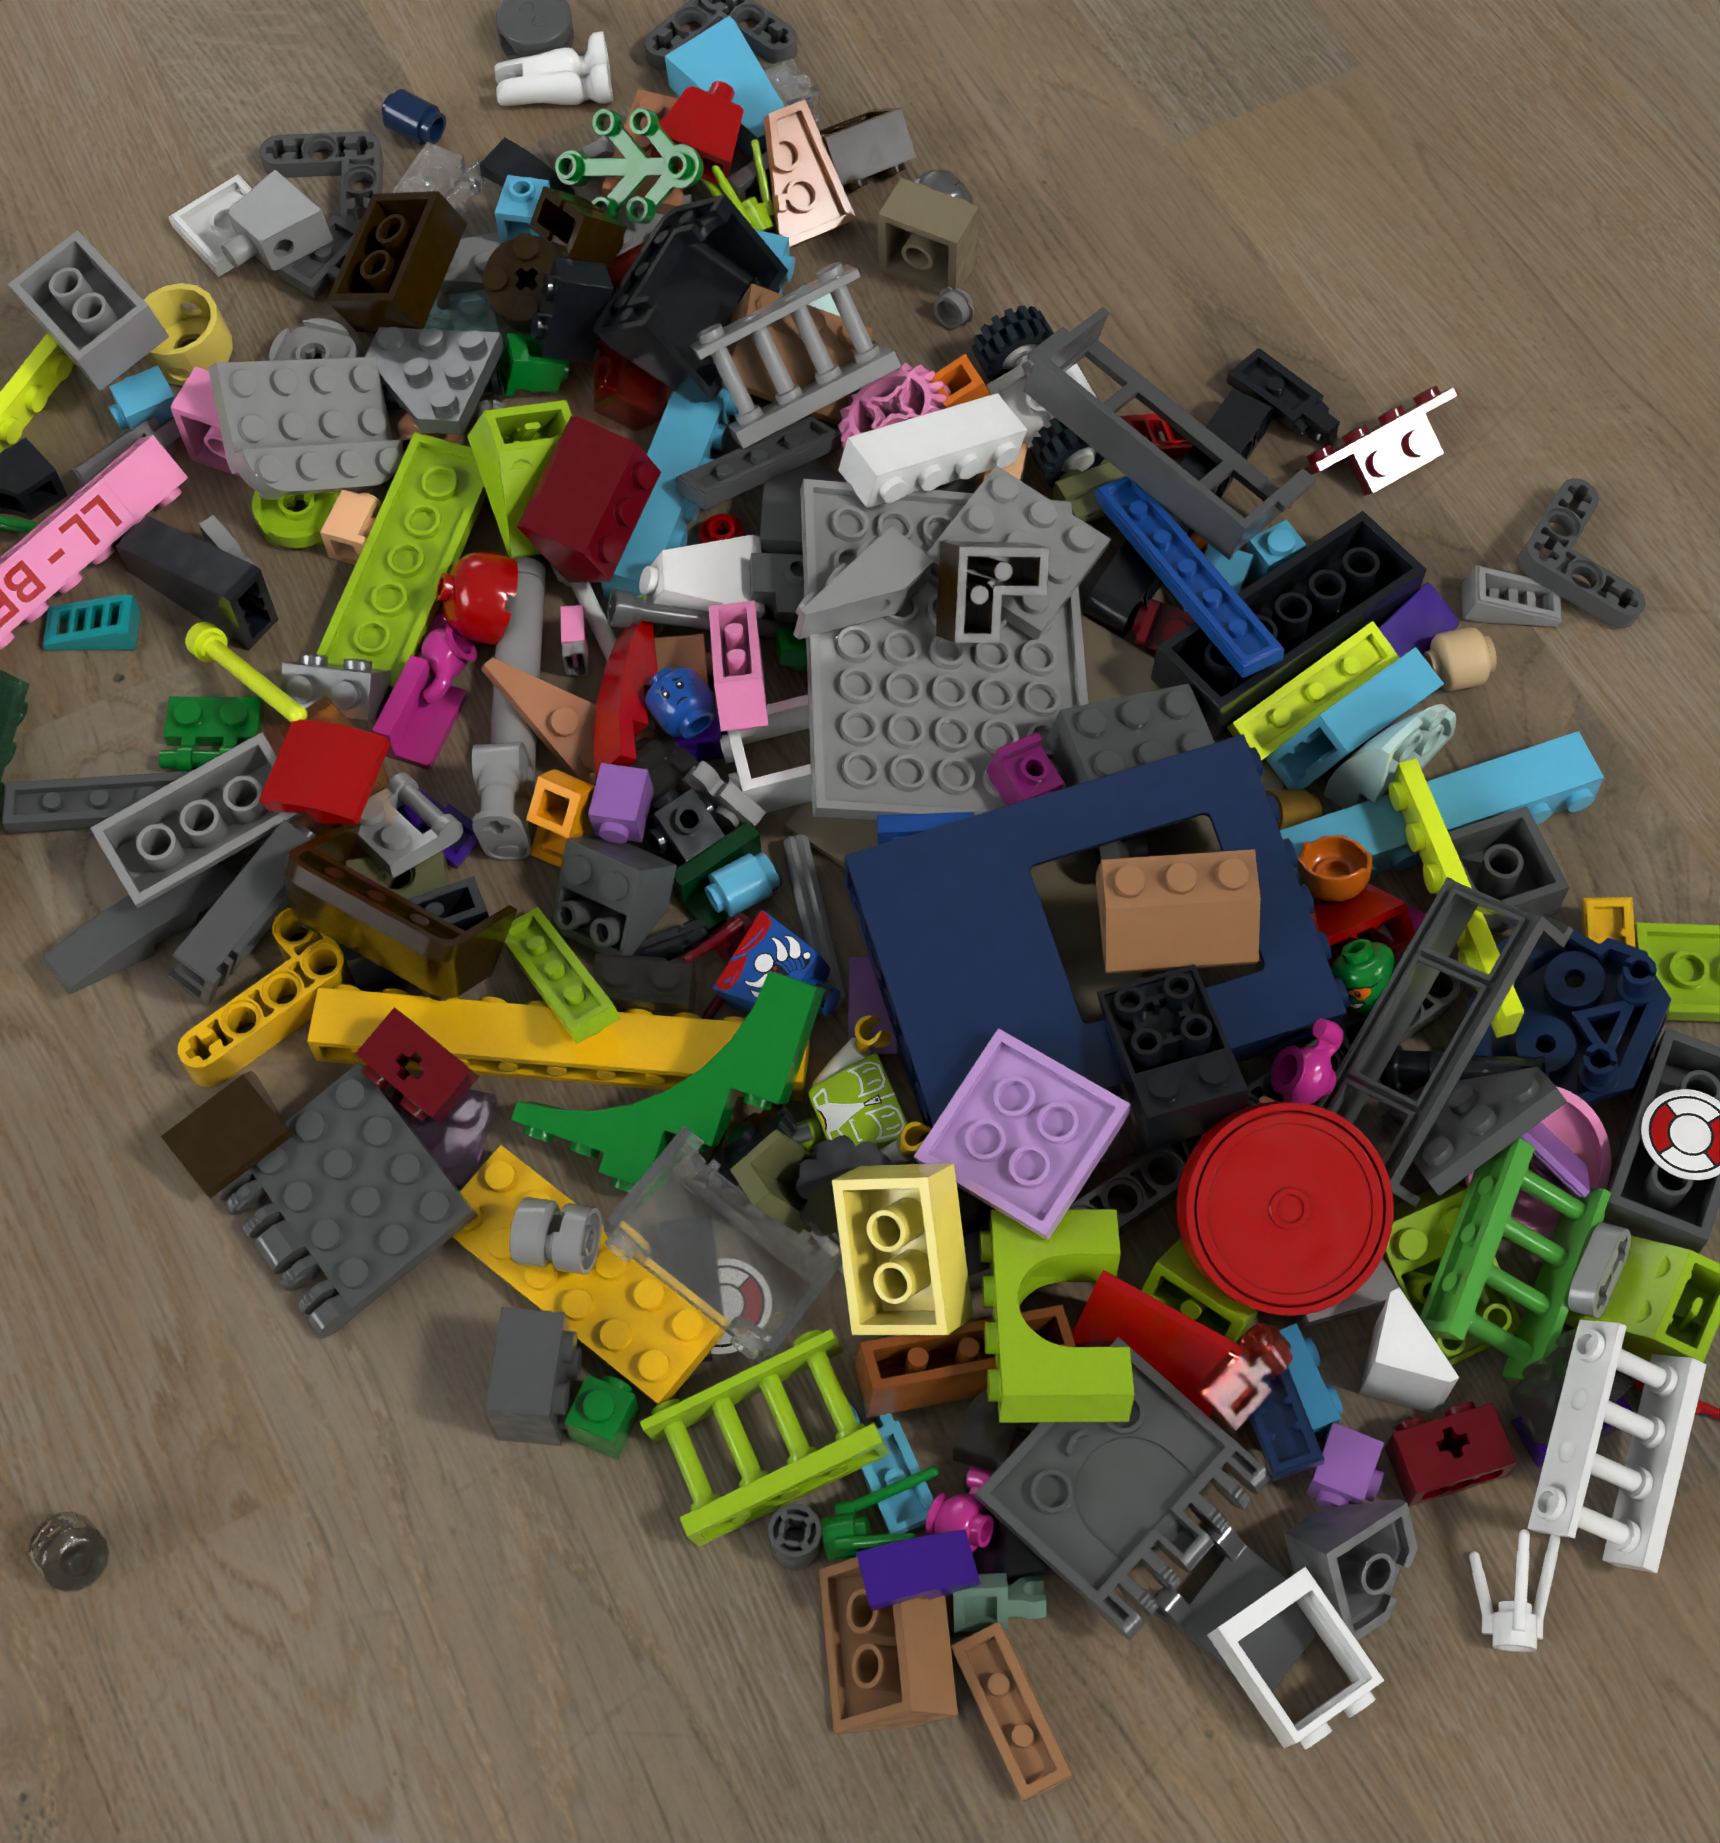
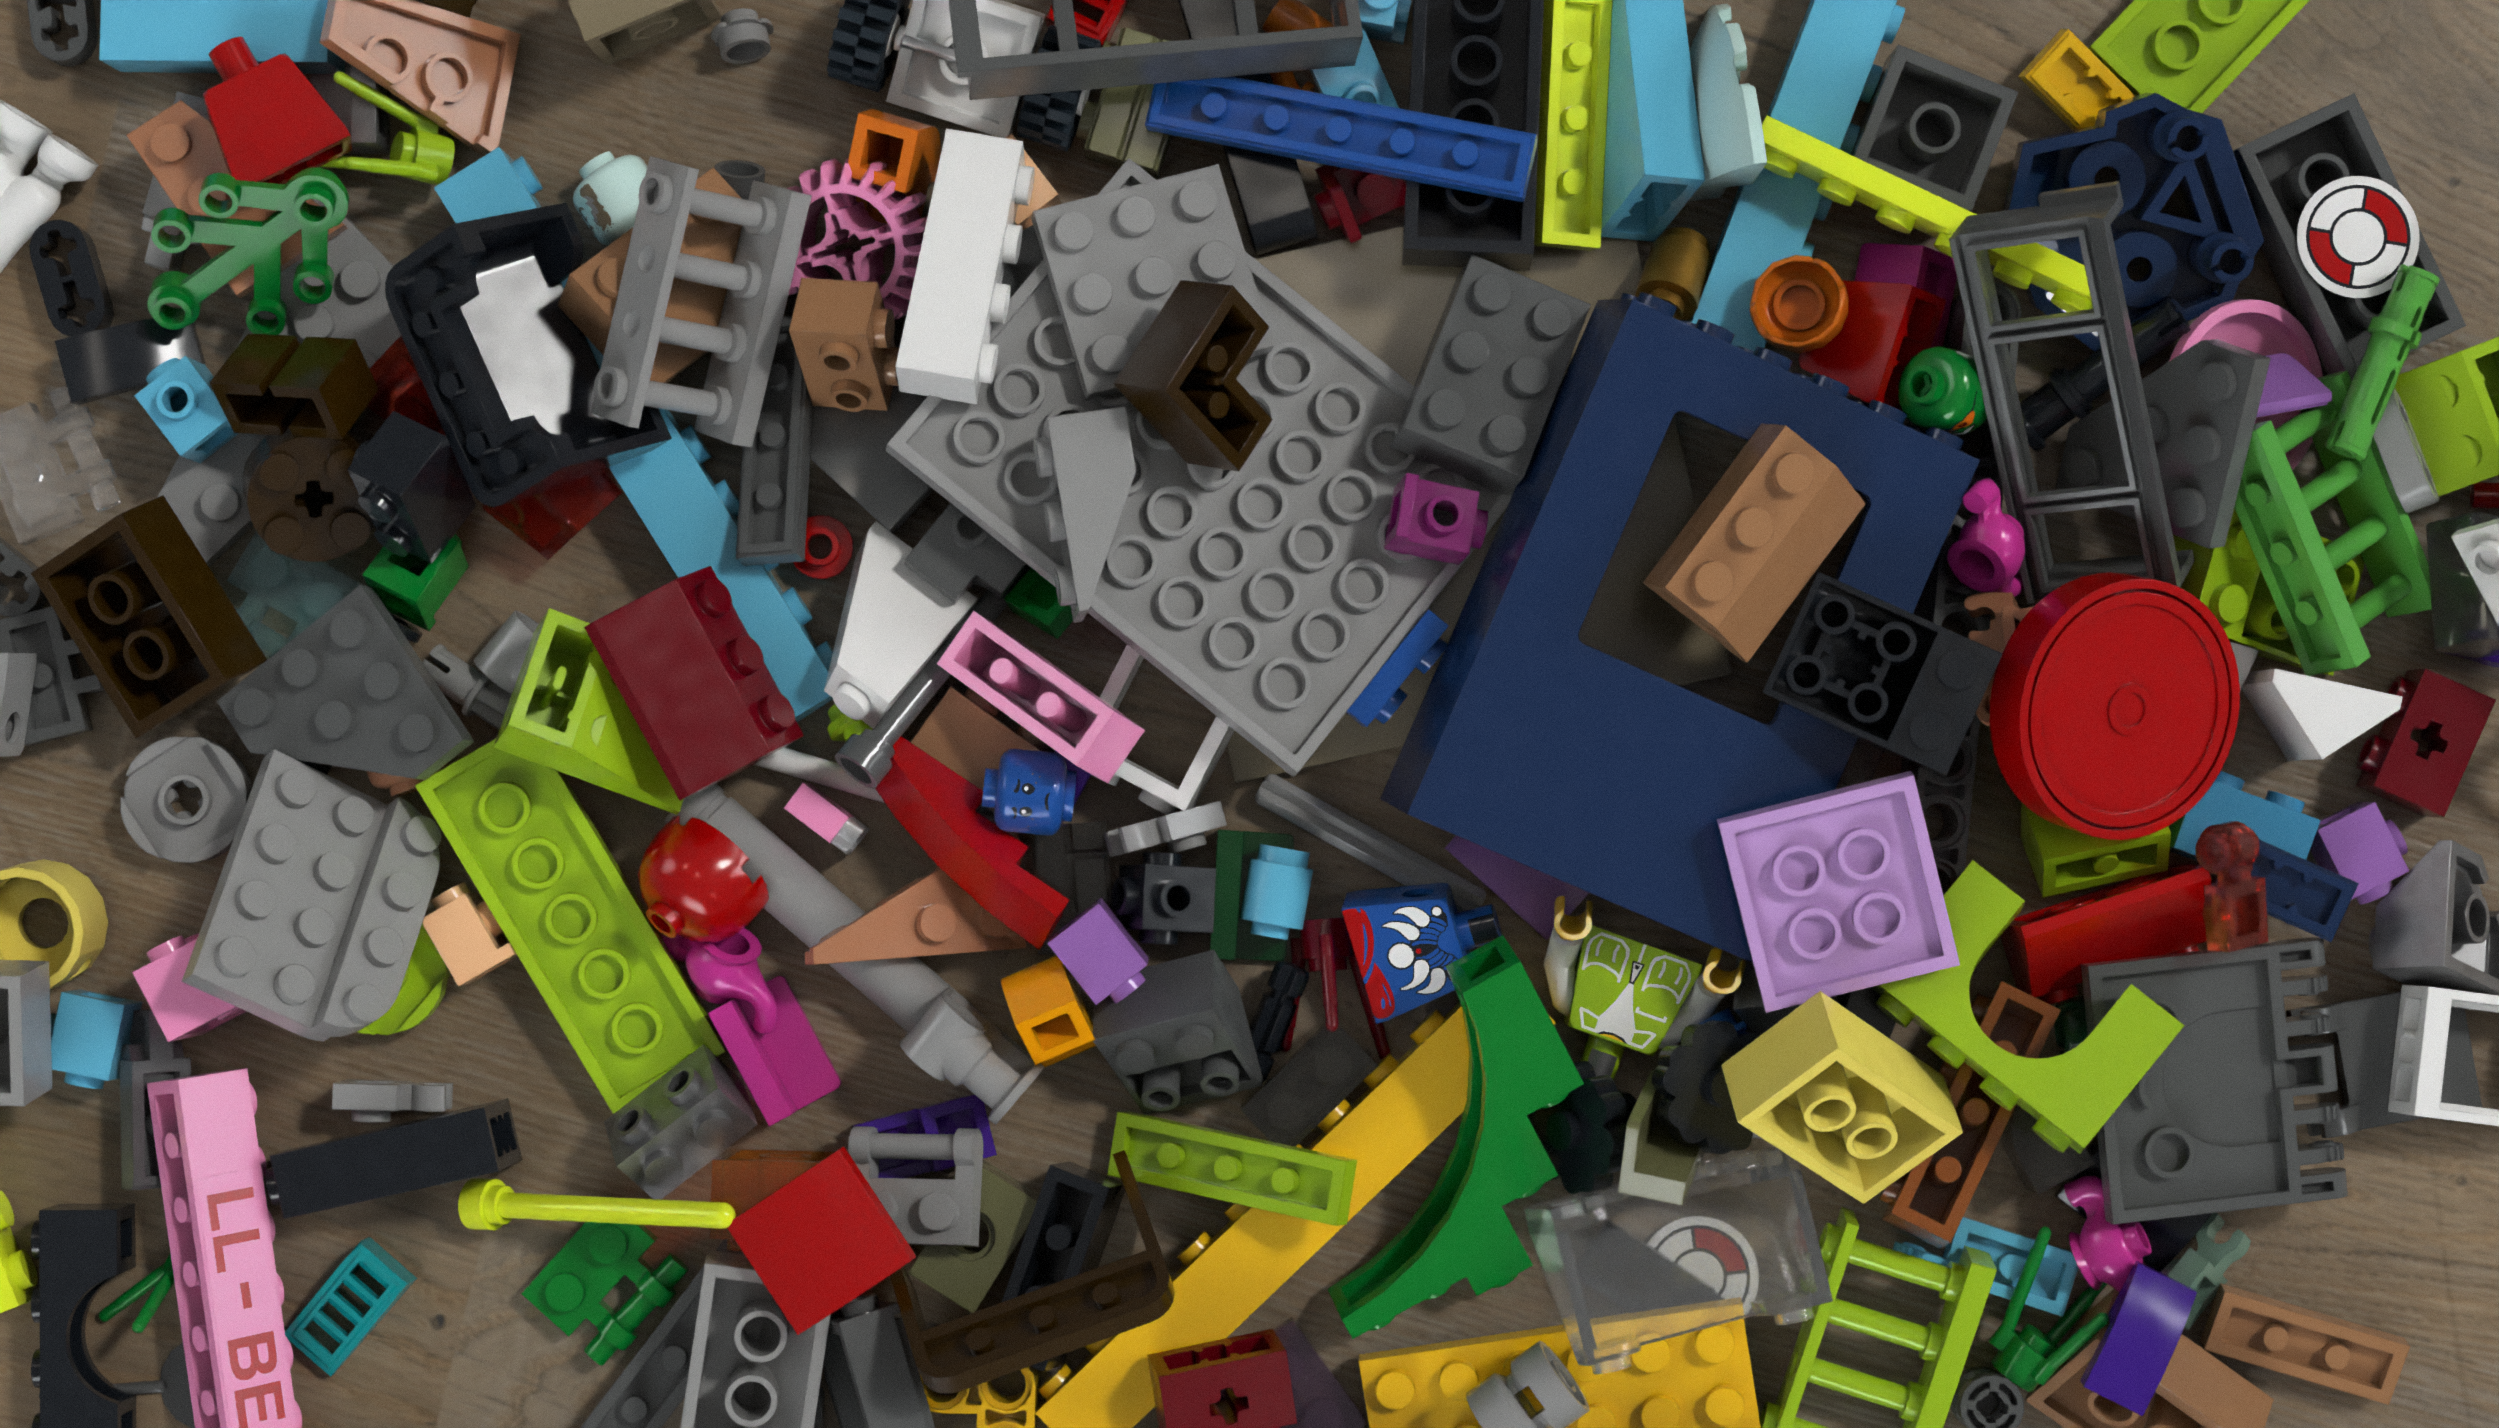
camera: 55 degrees left, 25 degrees up
none -> black beam [29,220,114,337]
none -> medium nougat brick [789,278,900,412]
none -> bright green pin [2324,264,2440,461]

